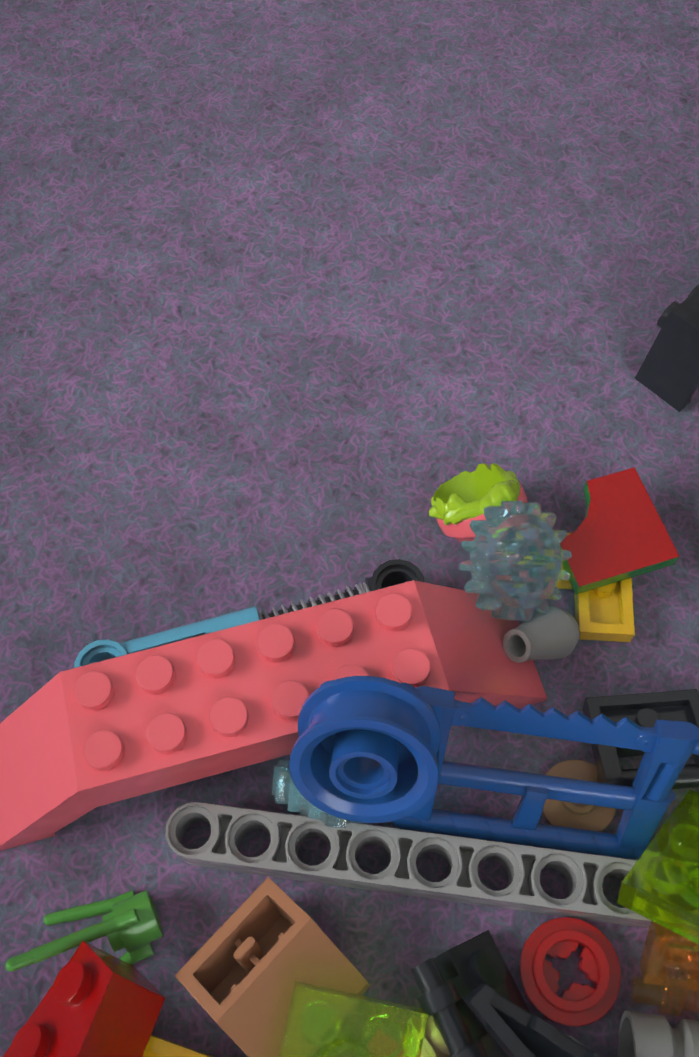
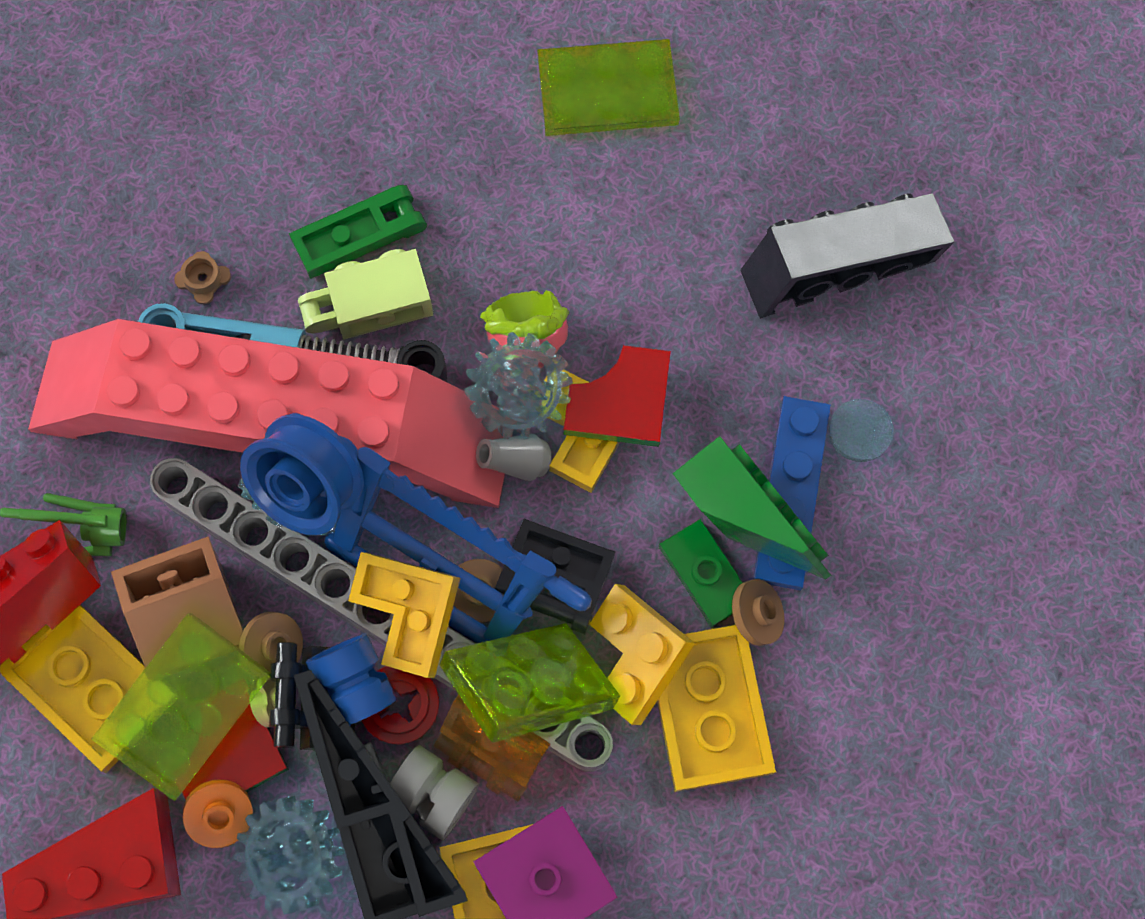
camera: 20 degrees right, 10 degrees up
none -> medium nougat plate [174,251,231,304]
none -> medium nougat piece [239,612,303,678]
none -> green plate [289,184,427,279]
none -> yellowish green brick [298,249,433,340]
none -> blue wheel [306,633,397,725]
none -> yellow plate [348,552,460,678]
none -> clear neon green plate [537,39,680,136]

